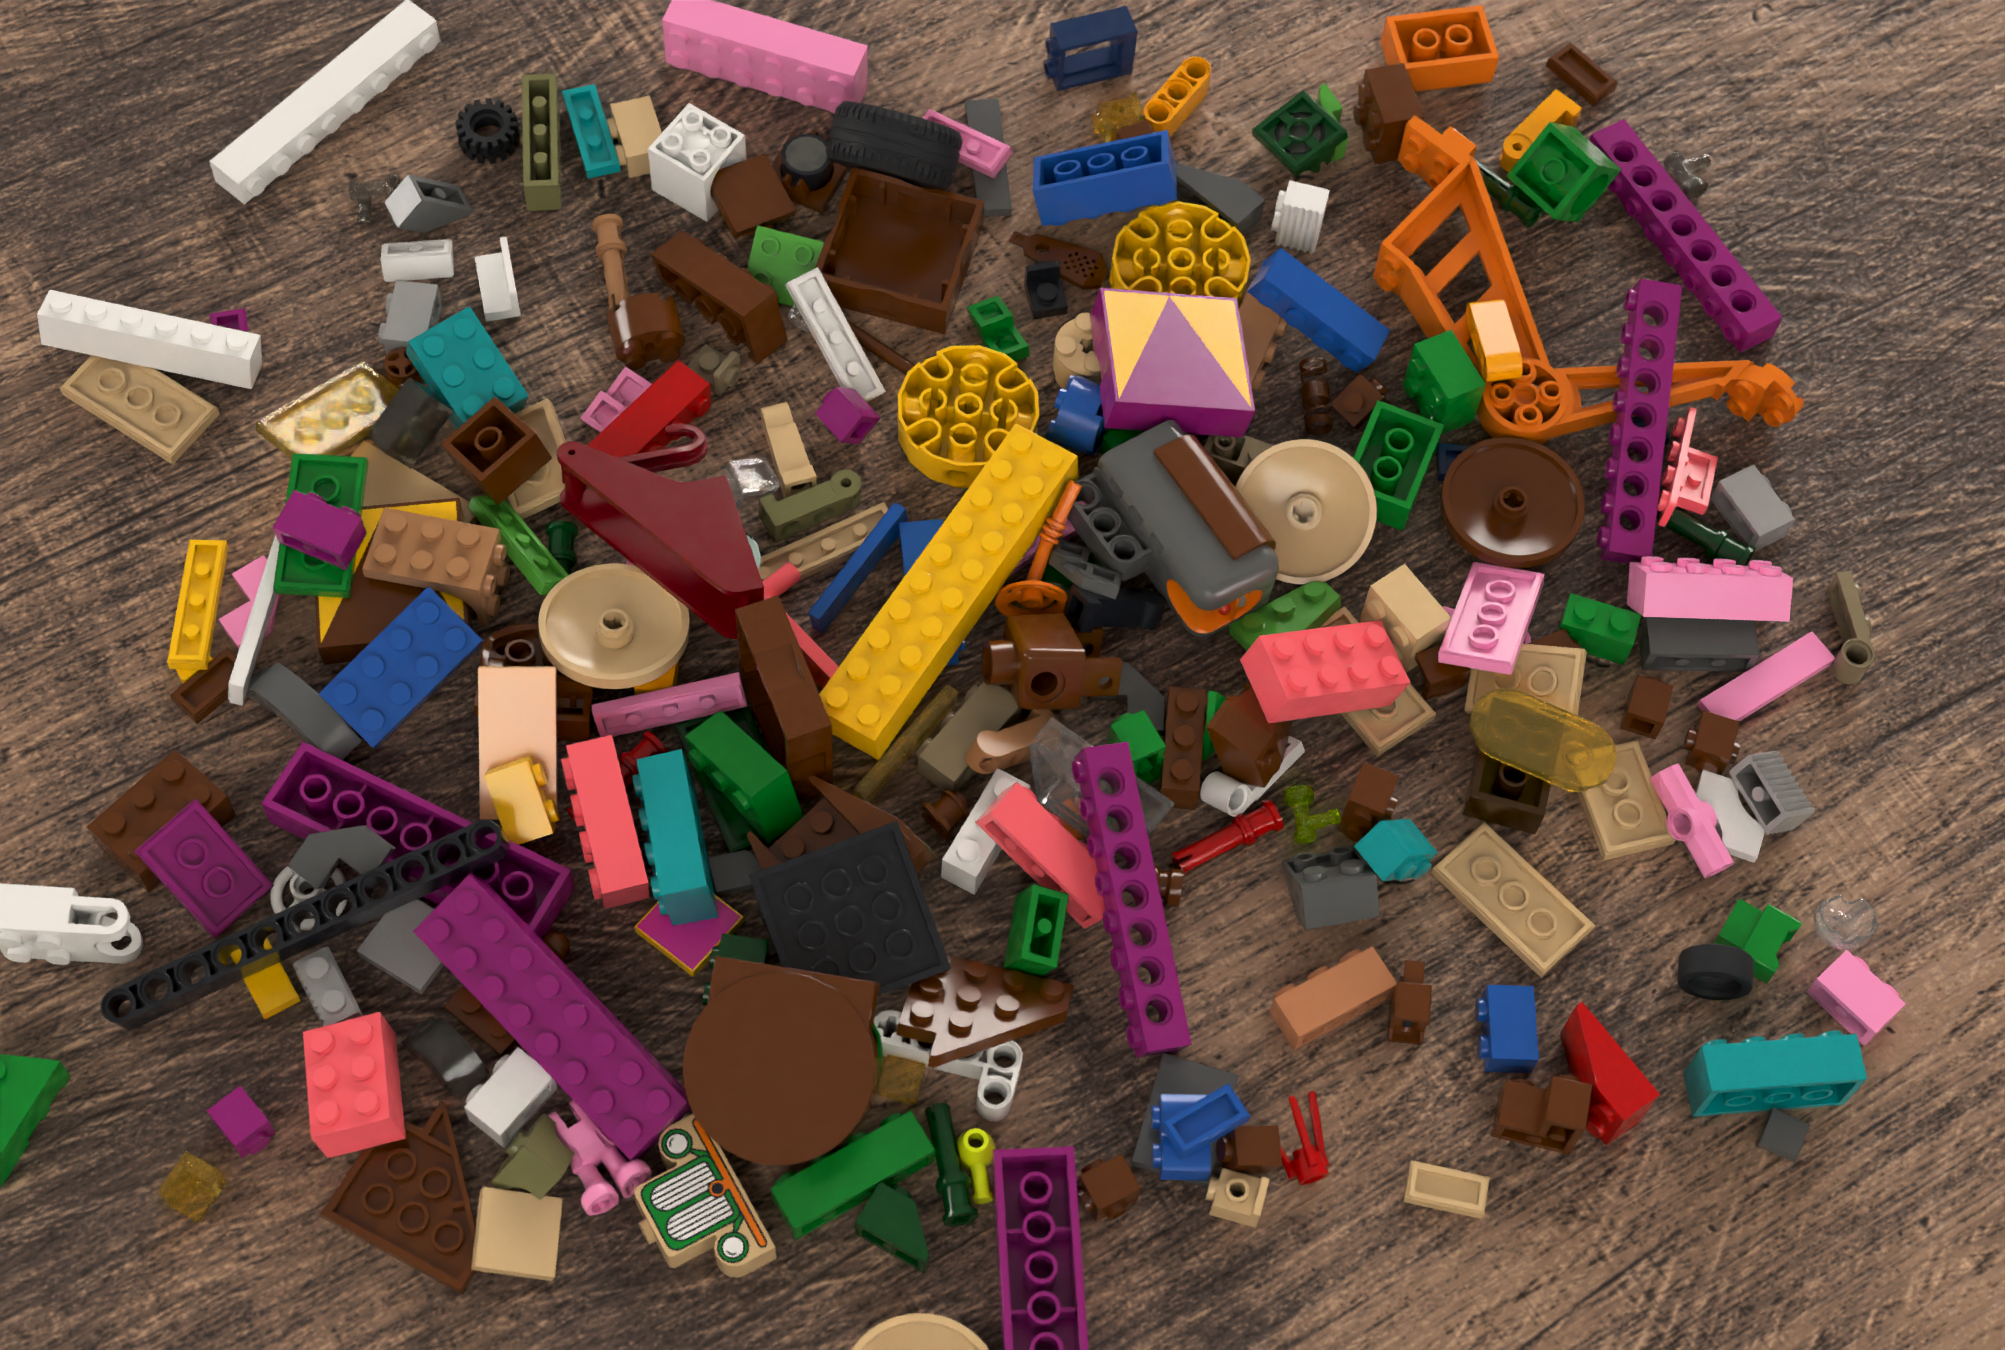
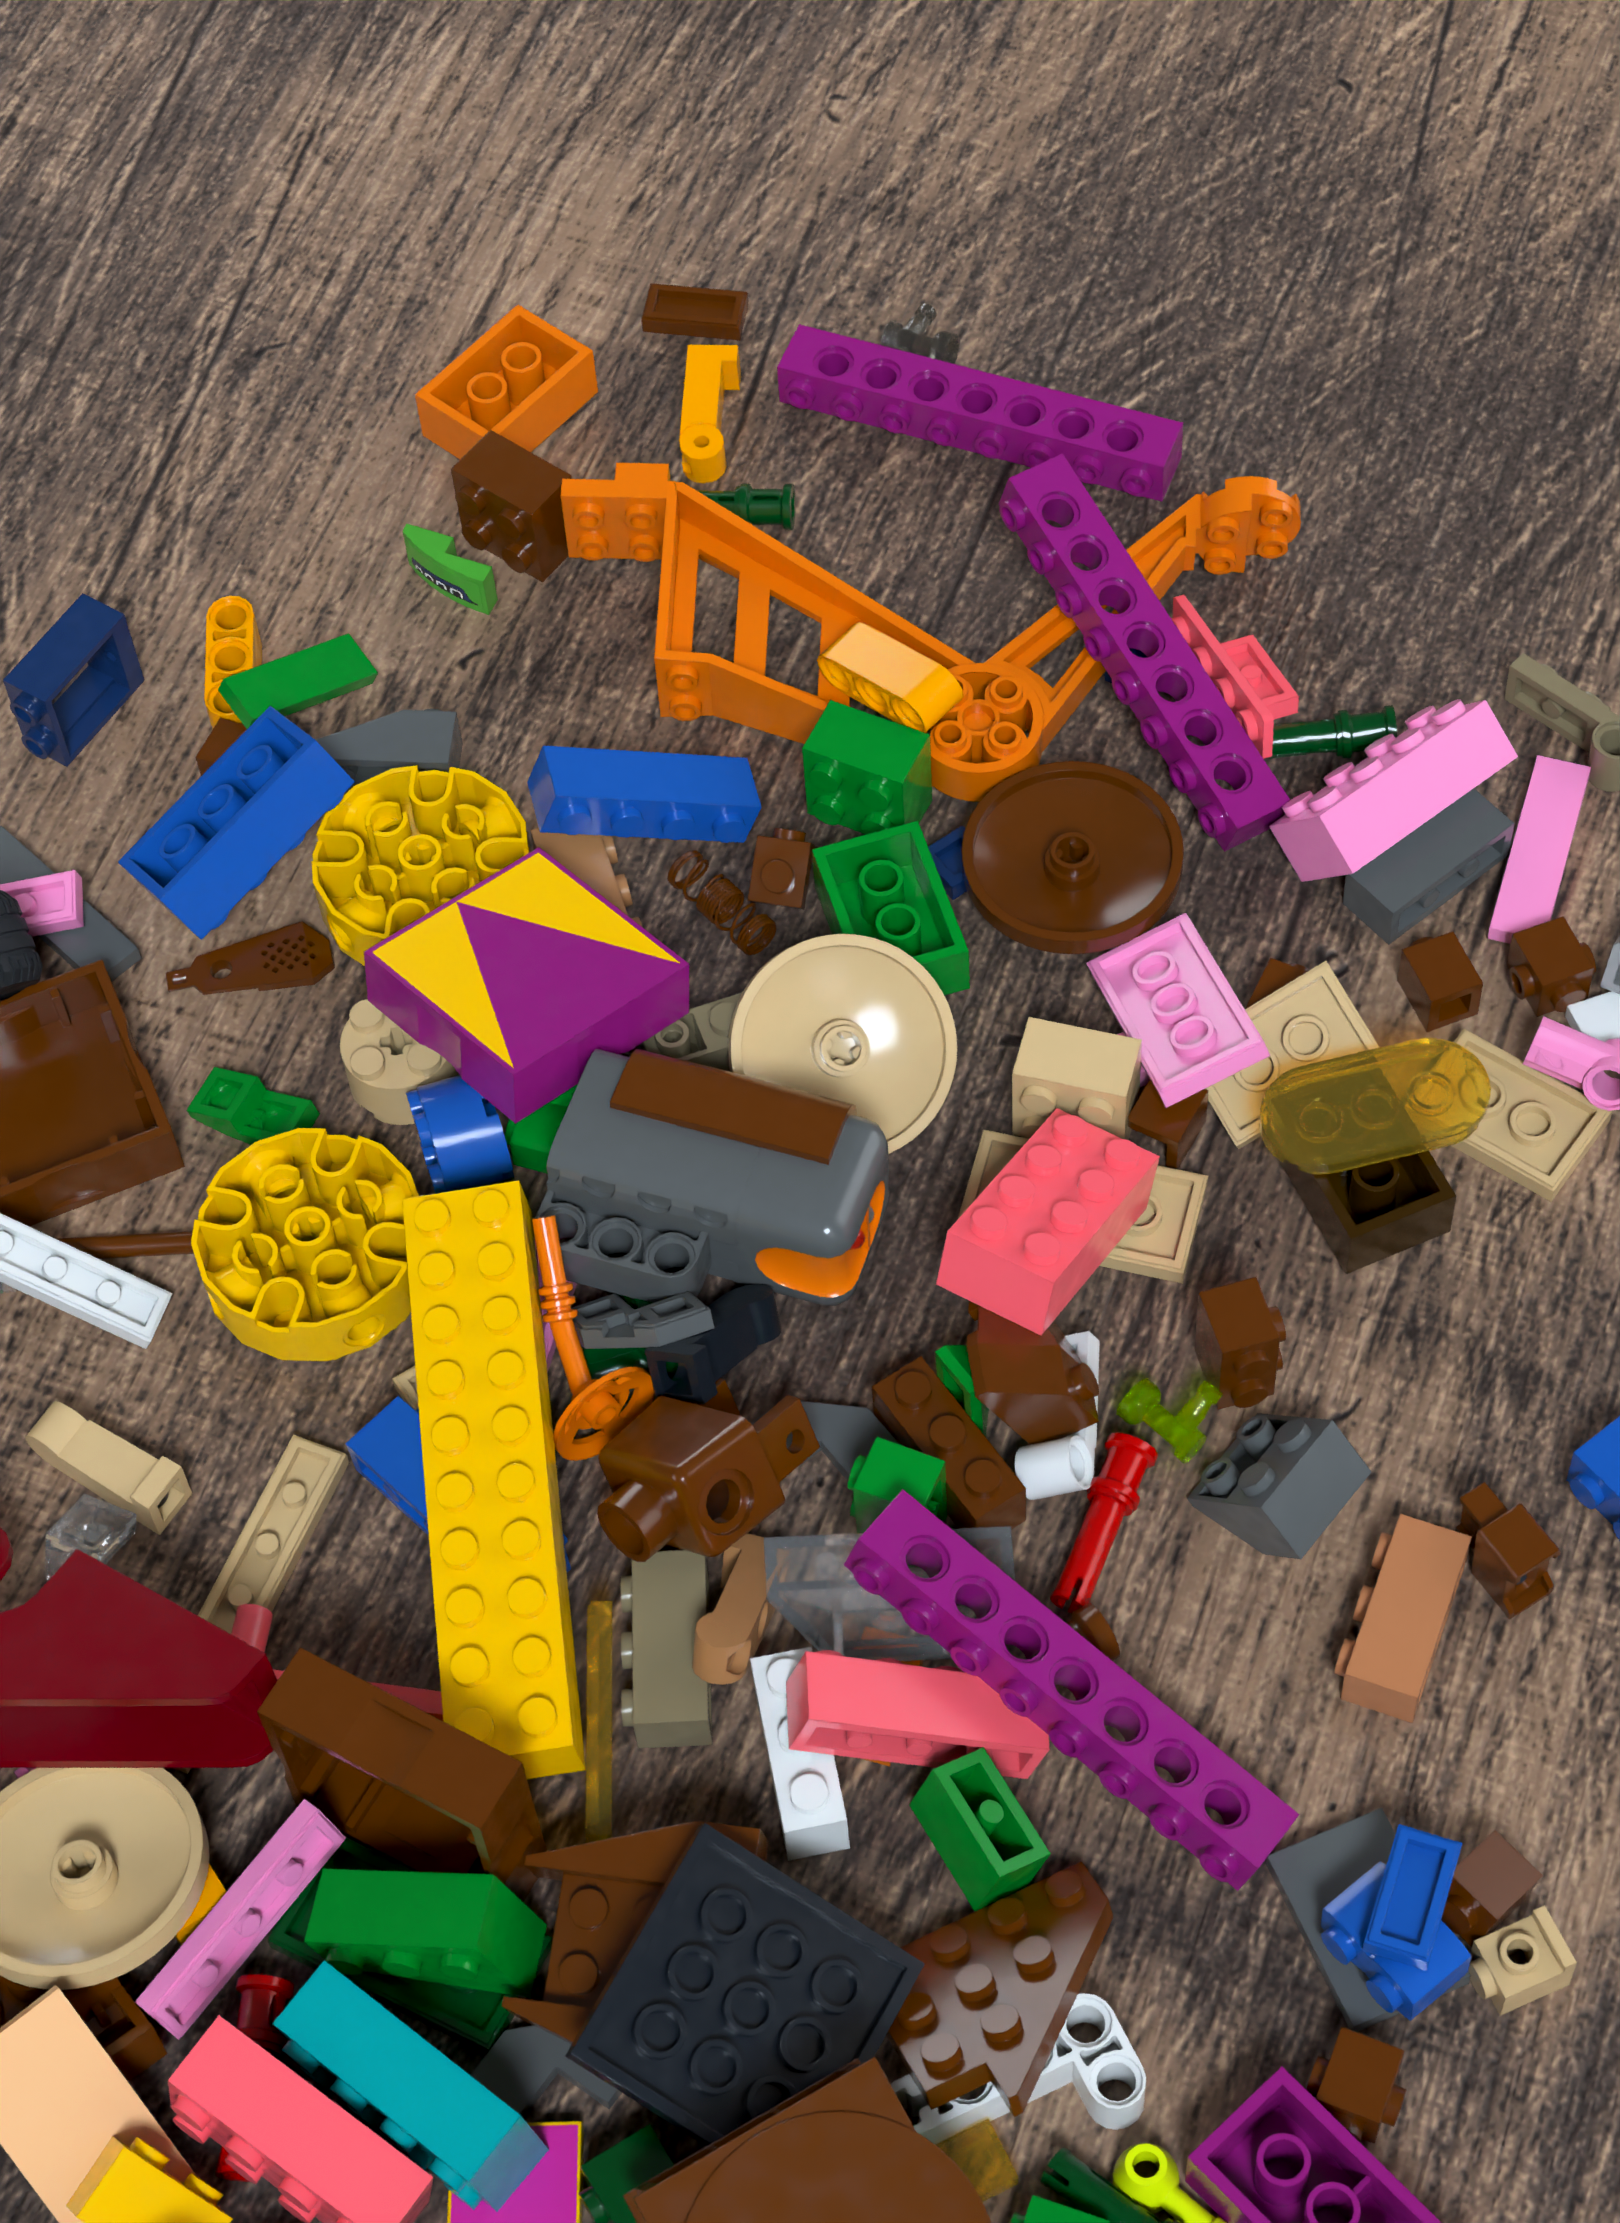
camera: 30 degrees left, 5 degrees down
olive leg [759,469,862,543] -> none
blue tile [808,502,908,634] -> none
magenta brick [815,387,881,444] -> none
reddish brown brick [921,790,970,840] -> none
black bracket [1024,261,1068,320] -> none
clear yellow brick [1092,92,1146,143] -> none
bright green wing [1229,581,1341,651] -> none
dark green piece [1252,90,1348,177] -> none
red plant [1262,1091,1330,1186] -> none
white brick [1271,180,1330,254] -> none
teal brick [1354,819,1438,881] -> none
tan tile [1431,822,1596,978] -> none
green brick [1506,122,1622,223] -> none
green brick [1556,593,1641,665] -> none
light grey brick [1710,464,1795,551] -> none
none -> green tile [218,633,378,729]

